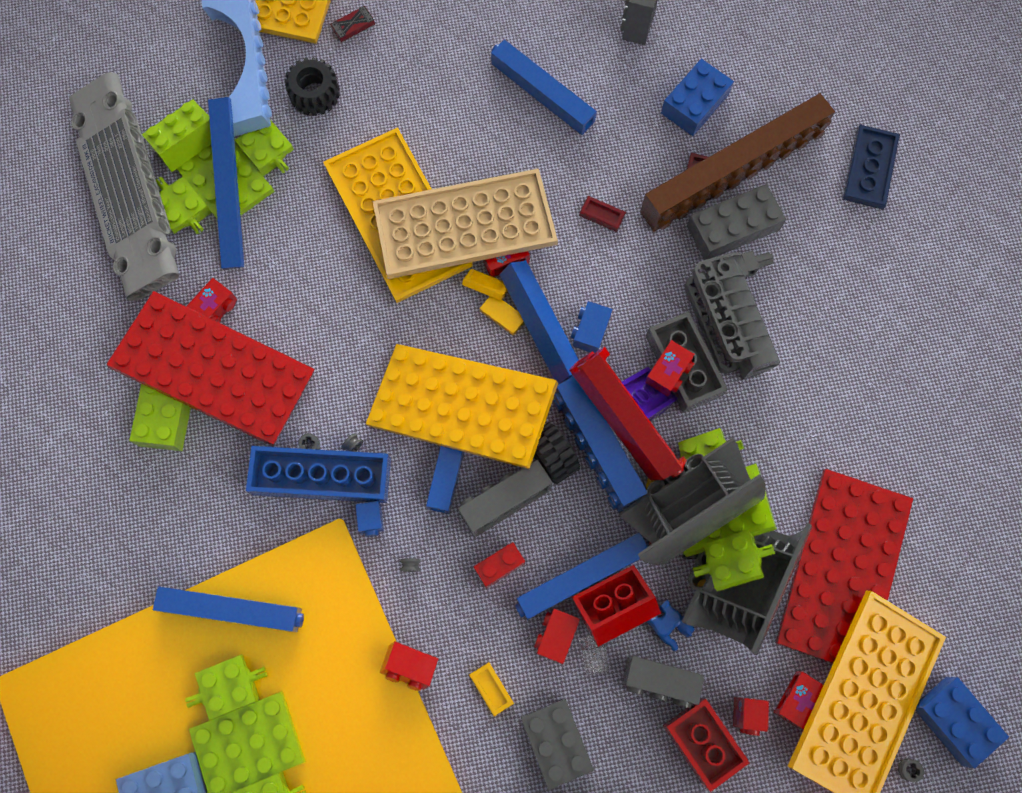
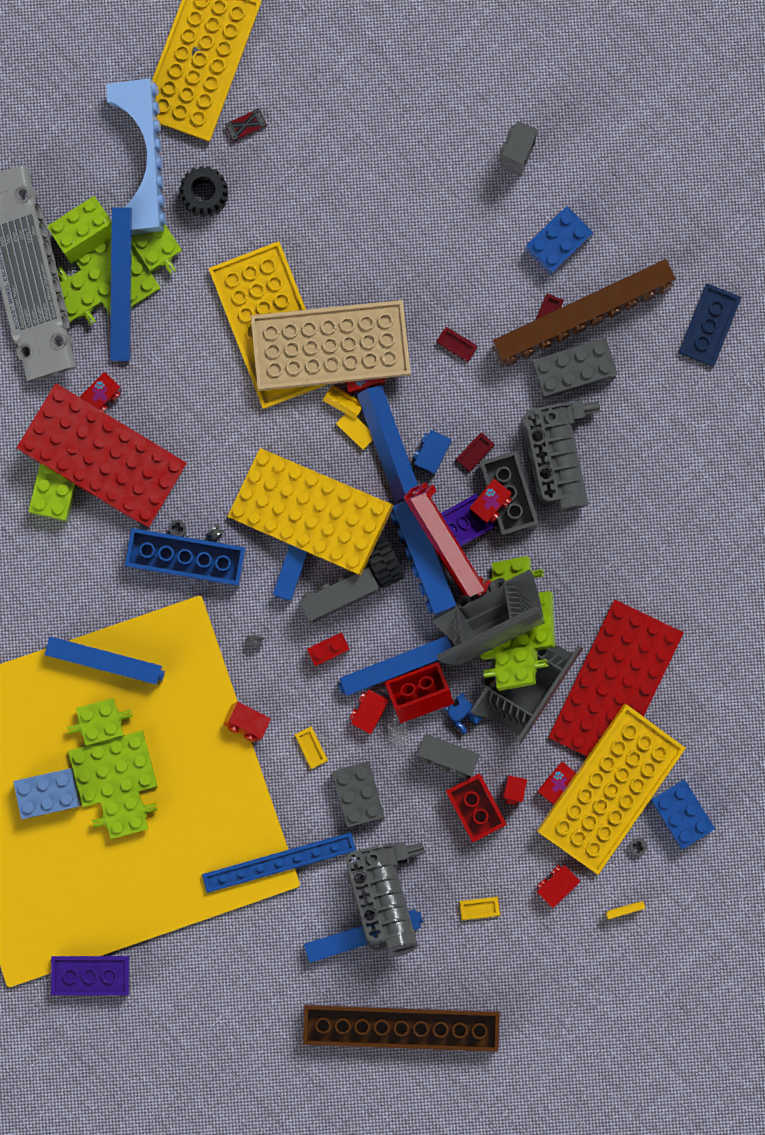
camera: 10 degrees right, 10 degrees up
blue brick [355,501,384,537] -> none
blue brick [491,39,597,135] -> none
none -> dark red tile [455,432,495,473]

